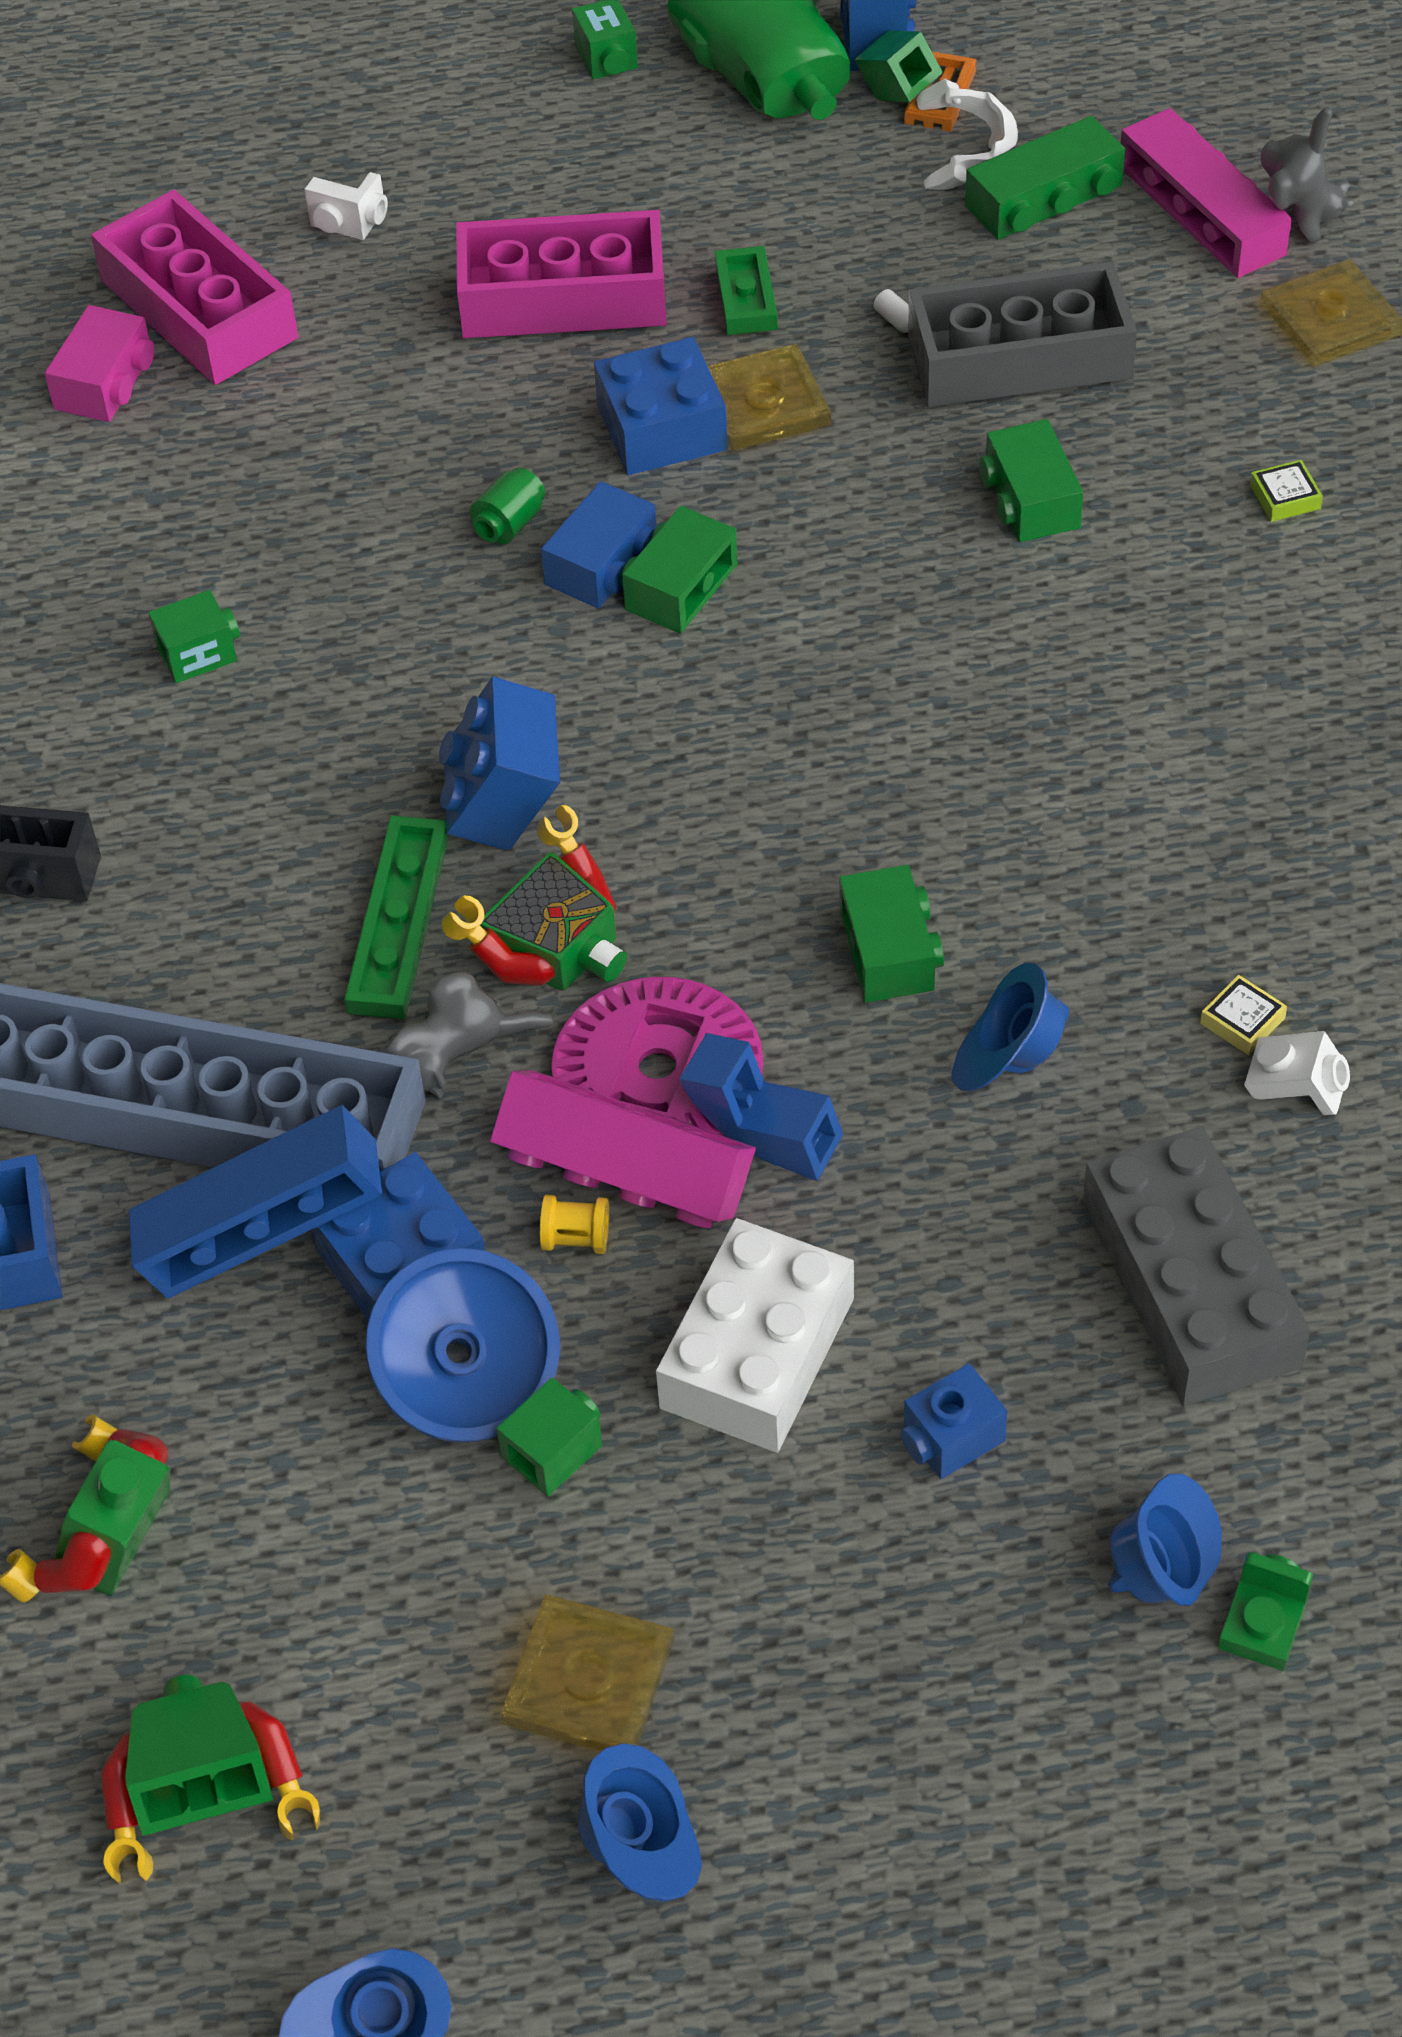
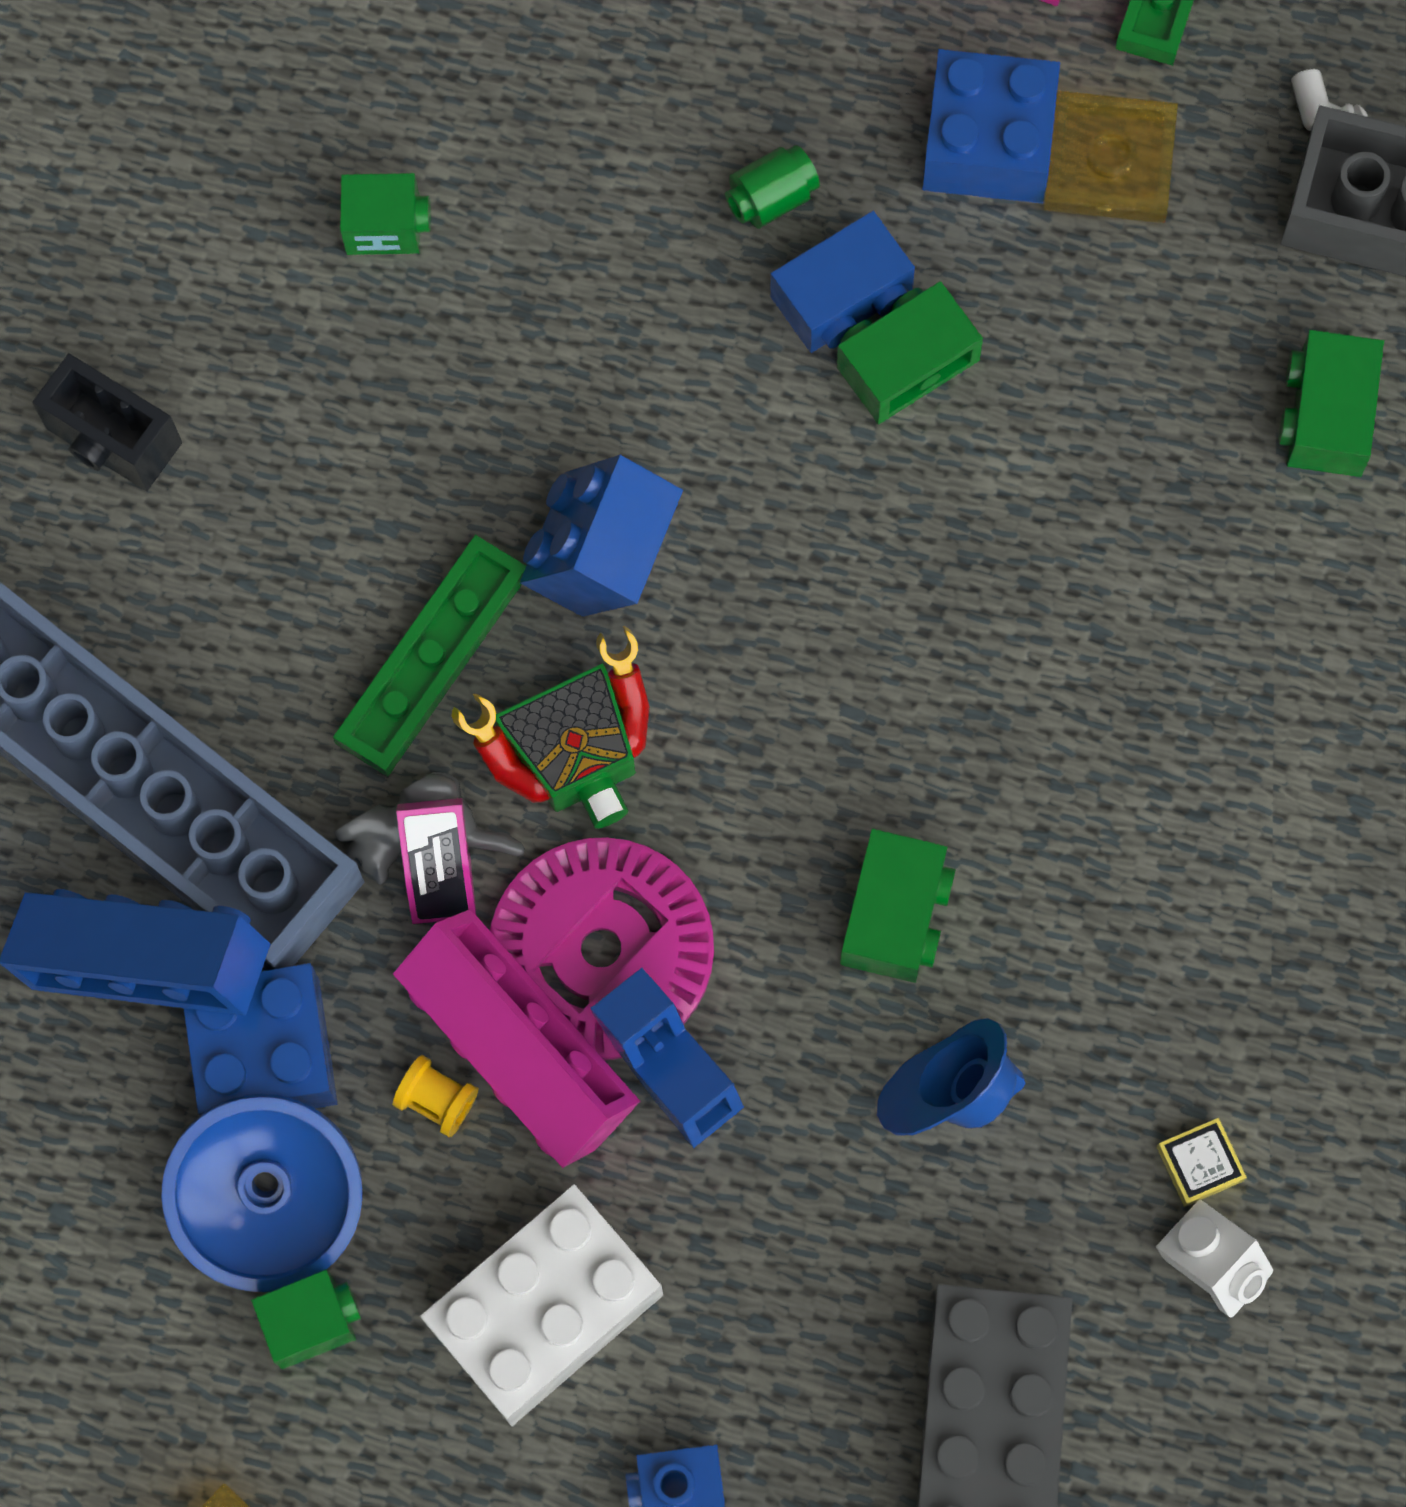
camera: 25 degrees right, 20 degrees up
none -> slope [396,798,477,924]

